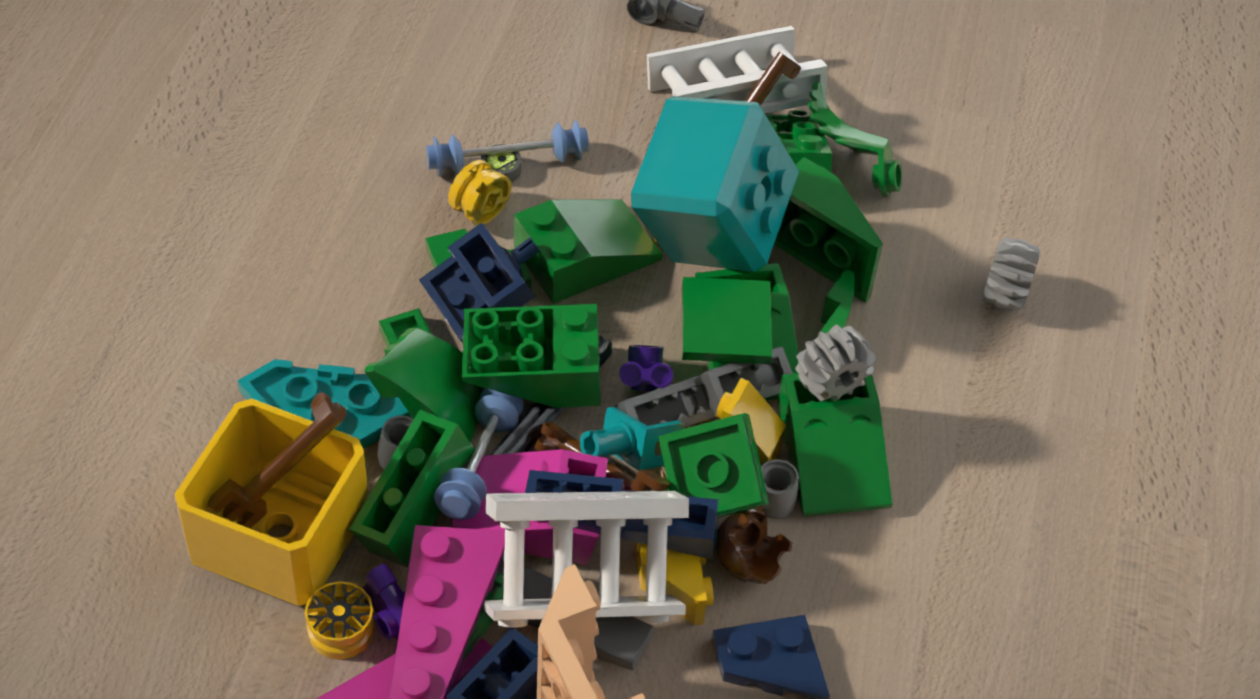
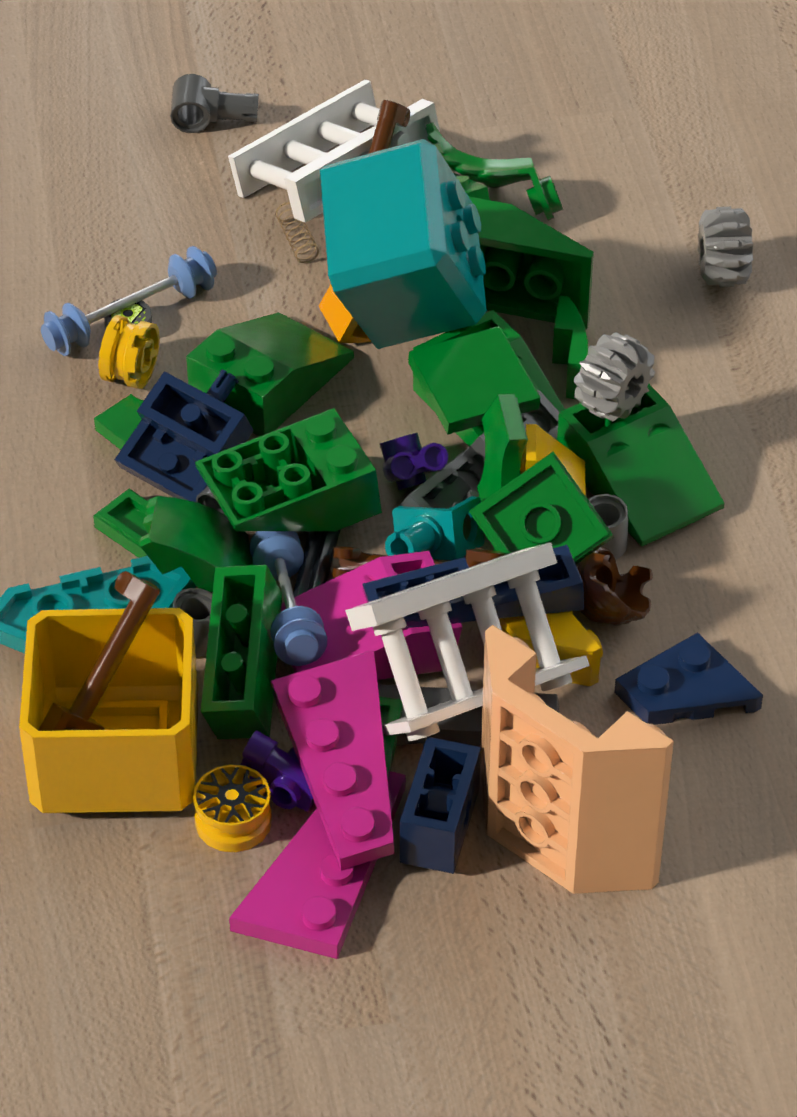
camera: 20 degrees left, 5 degrees down
none -> green tile [477,393,528,502]

